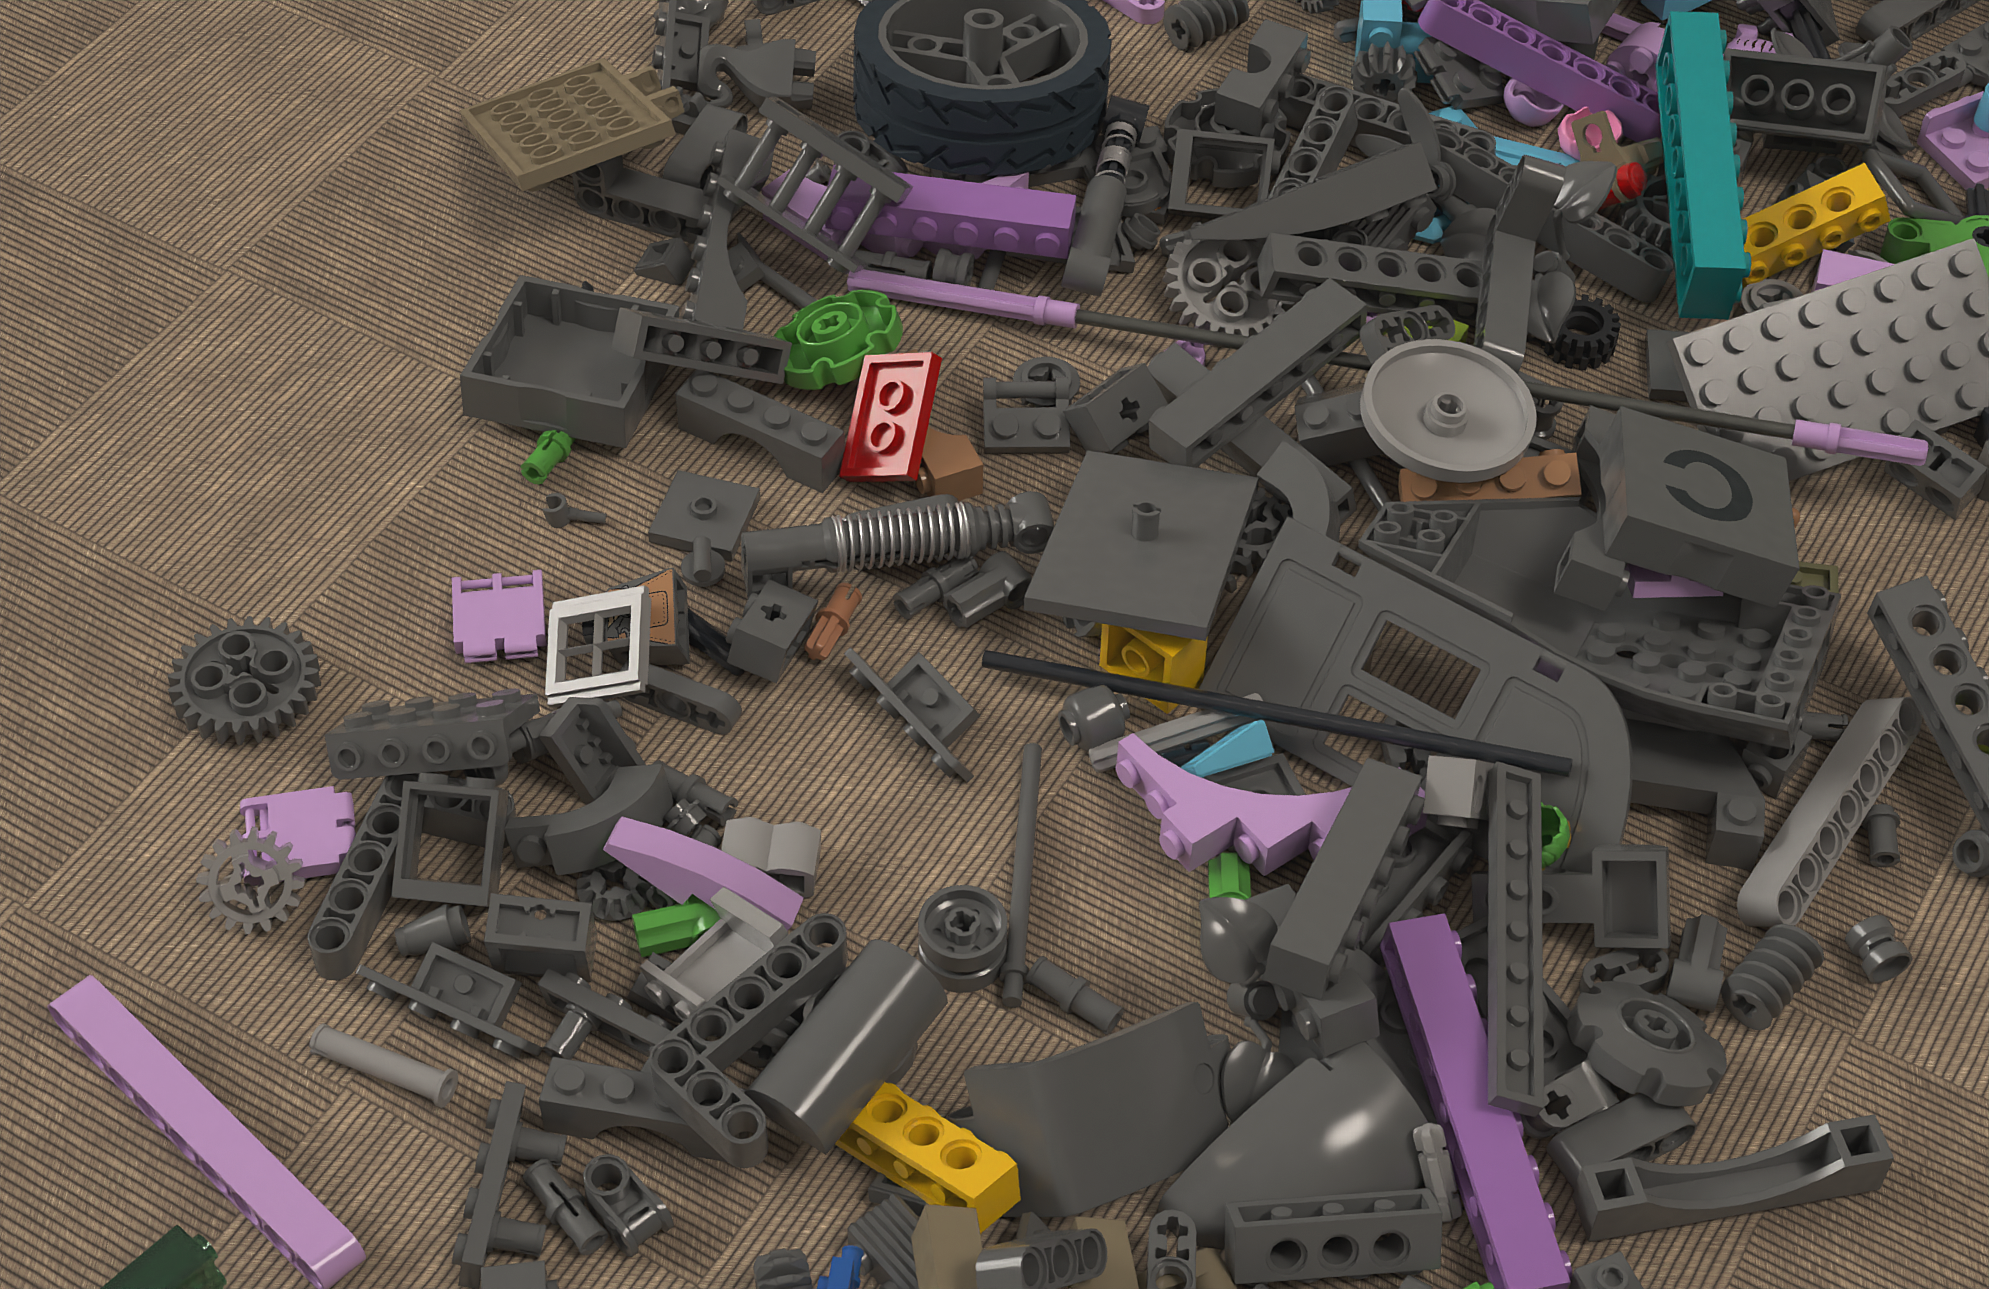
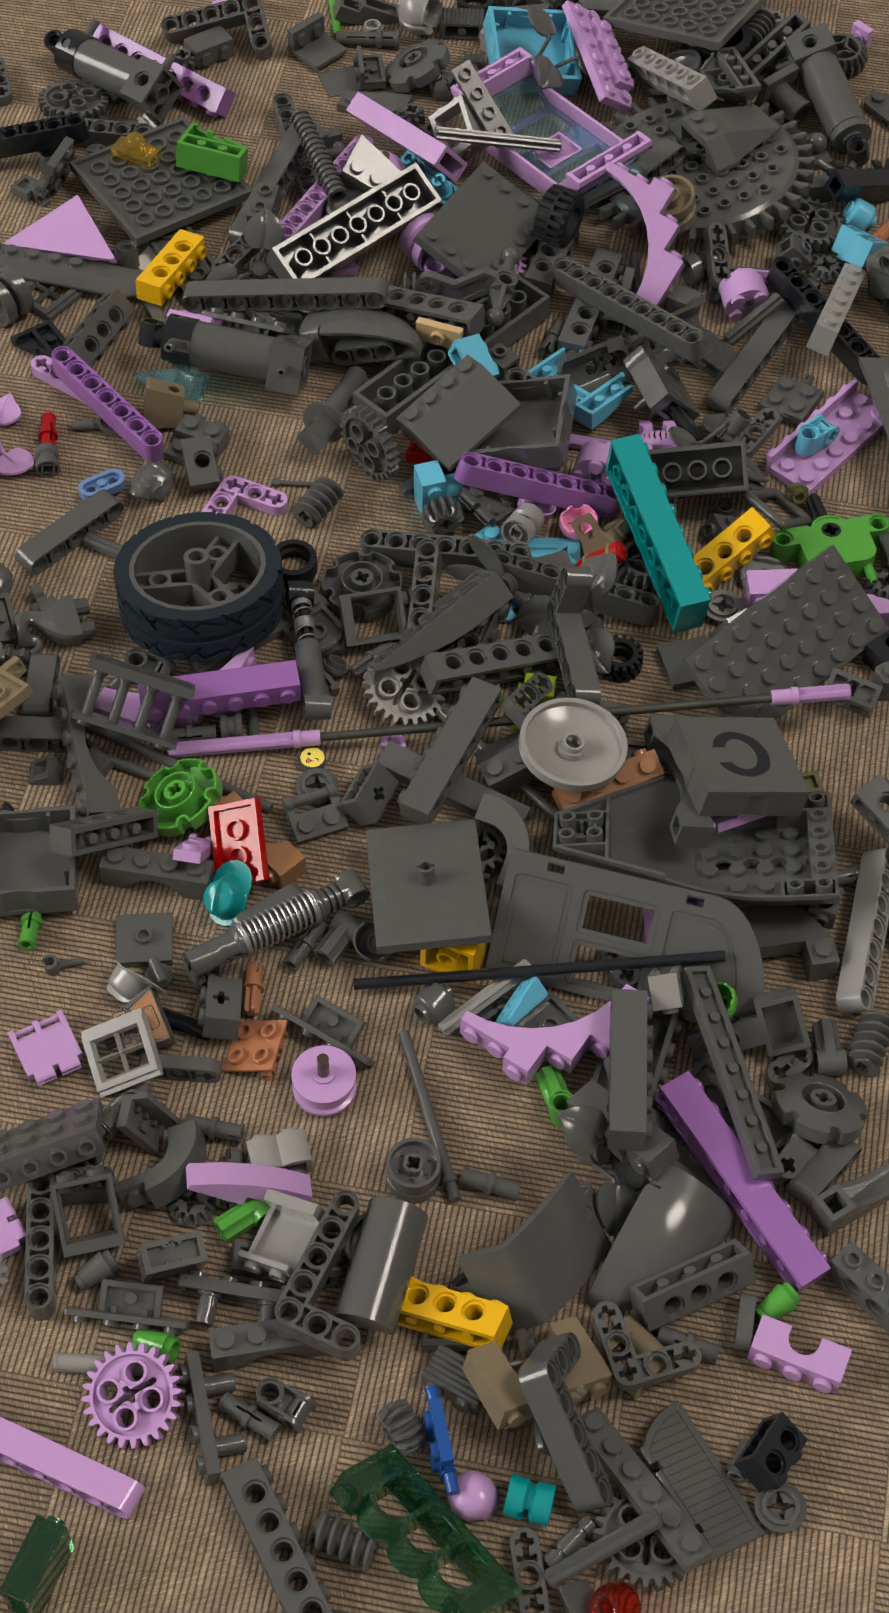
camera: 20 degrees left, 5 degrees up
dark grey plate [664,798,707,836] -> none
dark grey arch [1214,19,1311,137] -> none
light grey axle [1413,1122,1463,1223] -> none
none -> lavender gear [81,1342,185,1449]
none -> dark grey piece [85,724,274,813]
none -> light grey piece [107,959,167,1003]
none -> bright green cone [132,1329,181,1363]
none -> lavender hinge [172,833,213,864]
none -> teal piece [204,860,252,926]
none -> nougat hinge [222,1020,288,1080]
none -> black tyre [276,539,318,586]
none -> lavender wheel [291,1045,357,1116]
none -> light yellow tile [299,747,326,771]
none -> dark grey hair [353,920,393,963]
none -> light grey wheel [501,503,545,545]
none -> olive plate [786,482,809,506]

